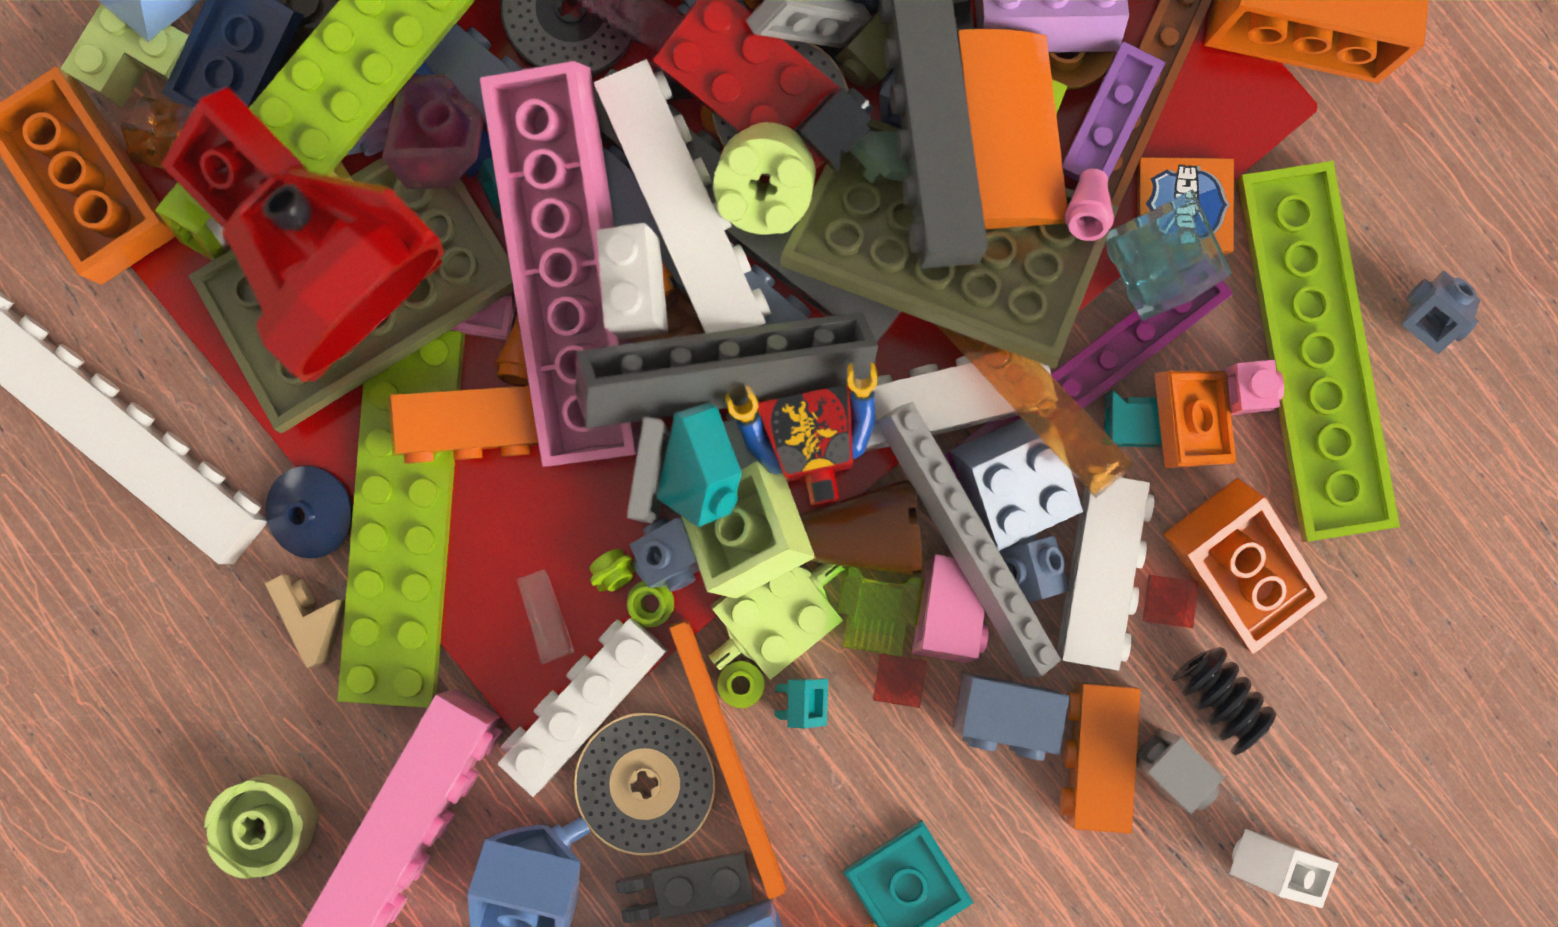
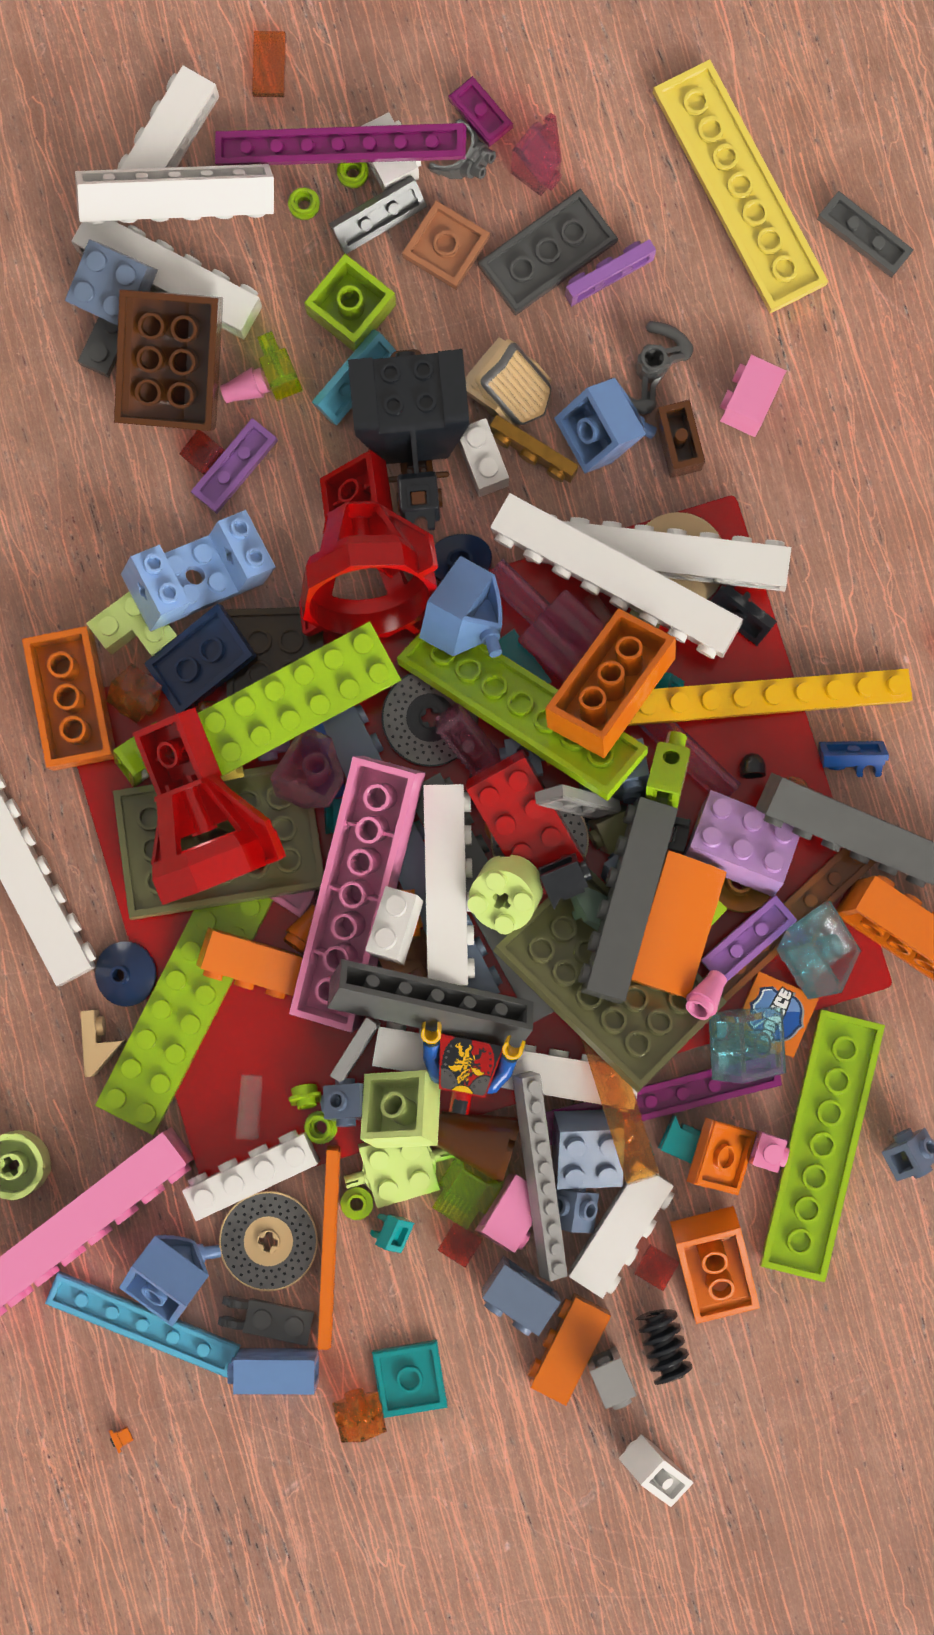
camera: 20 degrees right, 0 degrees up
black hinge [263,185,312,231] -> none
teal slope [656,402,742,527] -> none
none -> clear light blue slope [777,901,861,999]

